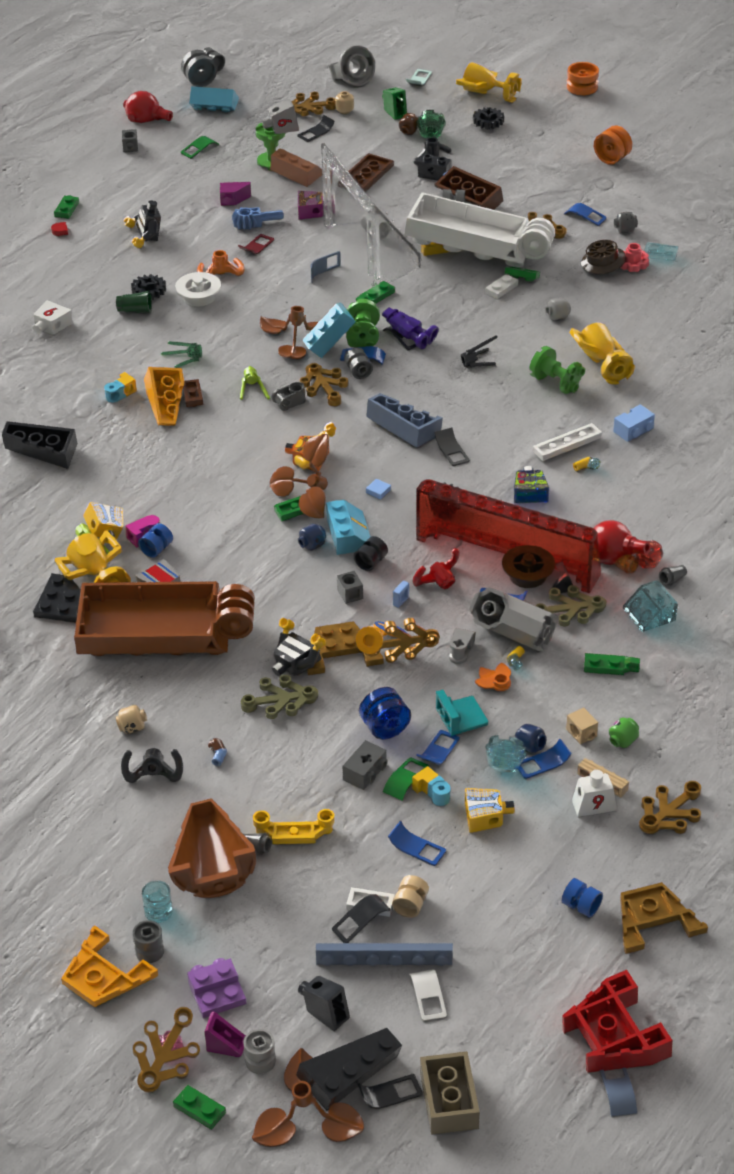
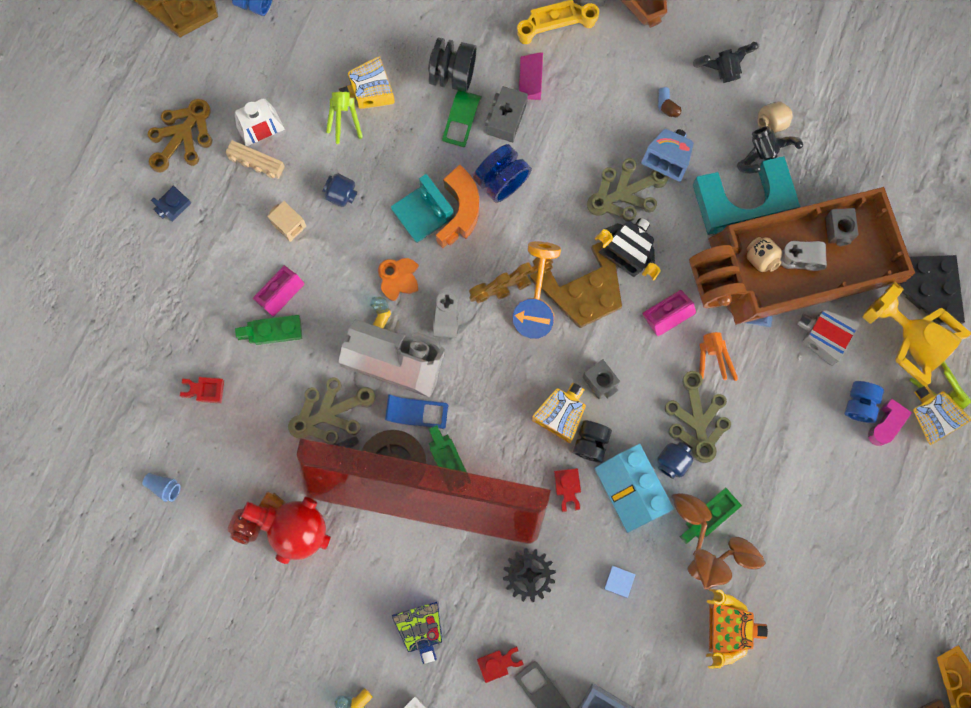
camera: 165 degrees right, 35 degrees up
blue piece [388,821,446,866] -> none
light blue tile [393,580,409,608] -> none
red piece [412,548,460,590] -> none
leg [412,766,451,806] -> none
blue piece [416,730,460,765] -> none
clear light blue cone [485,735,526,772] -> none
blue piece [515,739,572,779] -> none
bright green head [609,717,639,748] -> none
clear light blue slope [623,580,678,632] -> none
dark grey cone [659,565,687,586] -> none
none -> medium blue cone [142,473,181,502]
none -> dark blue bracket [151,185,191,222]
none -> red plate [180,377,224,404]
none -> dark pink slope [253,265,304,316]
none -> lime plant [326,92,363,144]
none -> black wheel [428,37,477,92]
none -> green hinge [428,425,471,492]
none -> orange arch [436,164,479,248]
none -> red plate [477,646,524,683]
none -> dark pink slope [519,52,543,100]
none -> torso [532,383,586,444]
none -> red plate [554,468,581,512]
none -> medium blue torso [641,129,694,182]
none -> dark pink slope [642,290,696,336]
none -> olive plant [665,371,731,463]
none -> teal arch [693,156,801,235]
none -> orange plant [699,332,738,381]
none -> black piece [737,126,804,174]
none -> tan head [747,237,782,272]
none -> light grey piece [780,241,827,271]
none -> dark grey brick [825,208,858,246]

